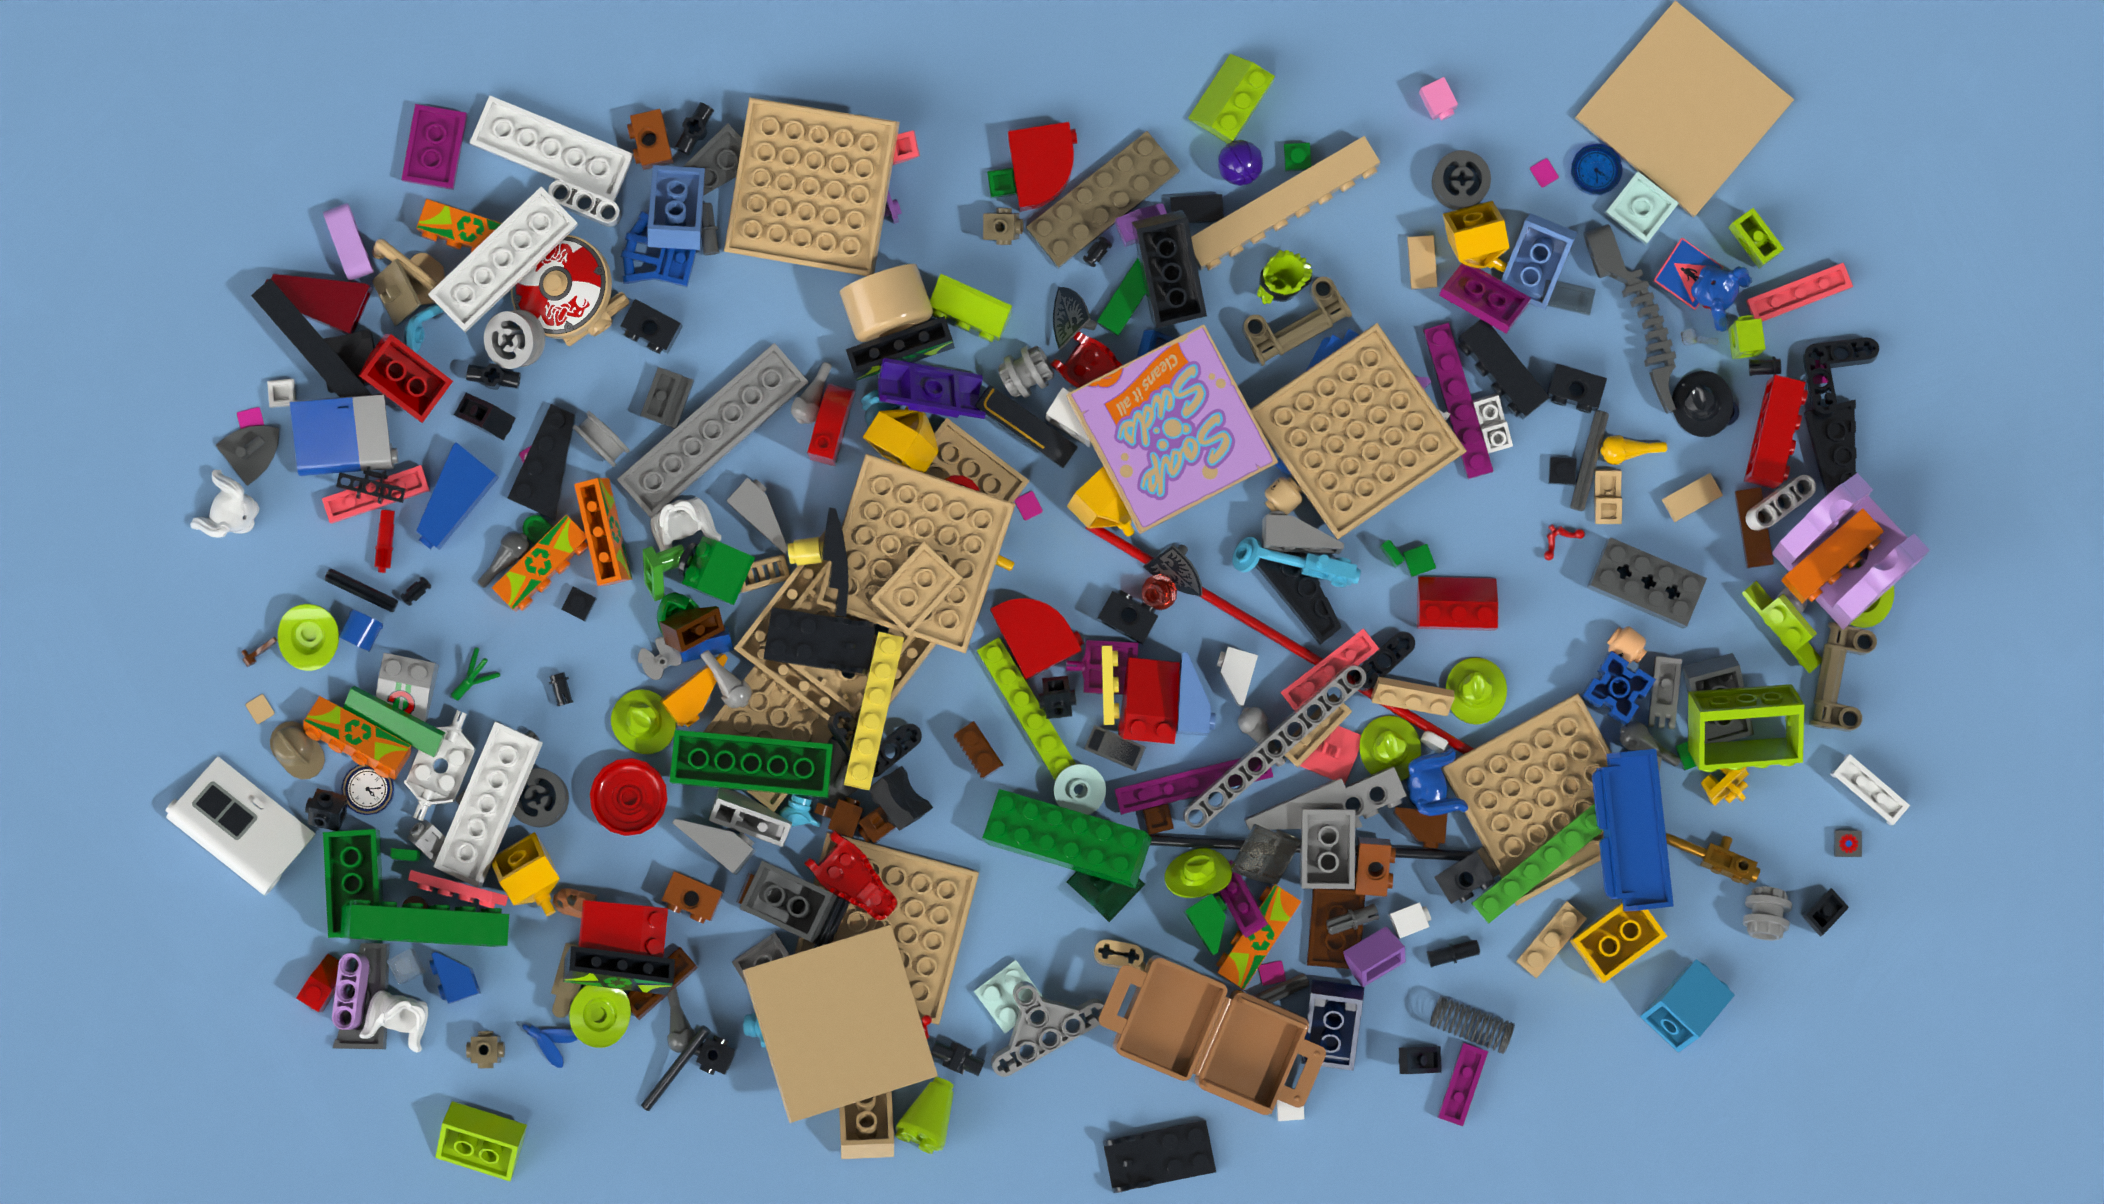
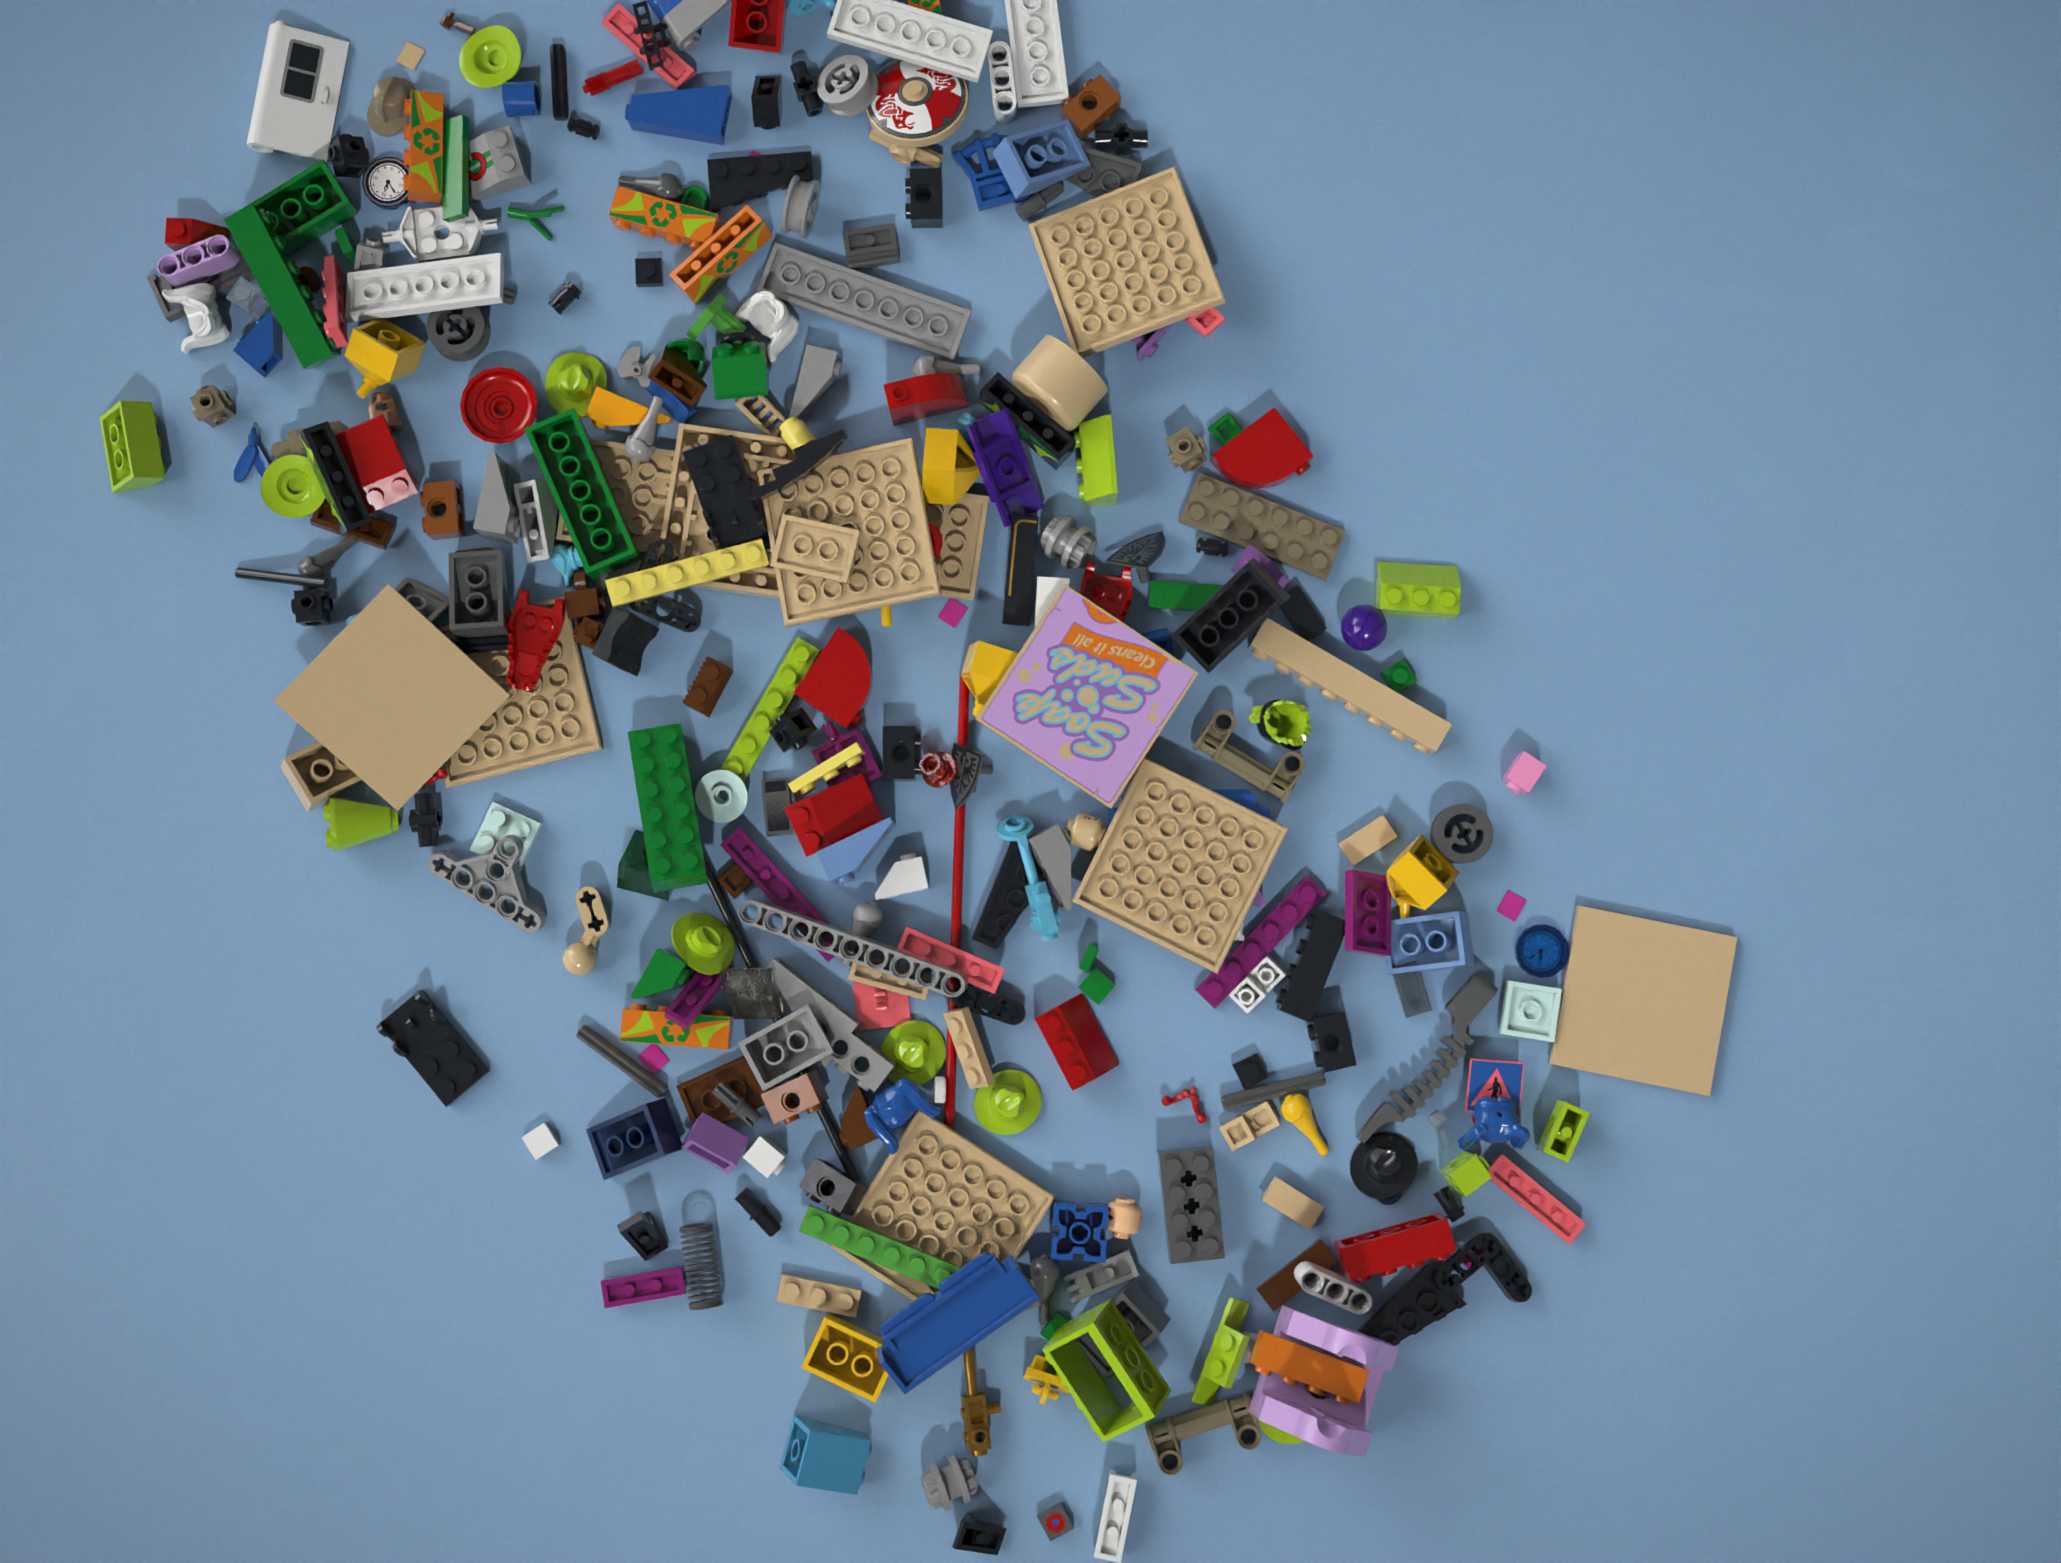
camera: 65 degrees right, 0 degrees up
medium nougat piece [1099,955,1326,1115] -> none

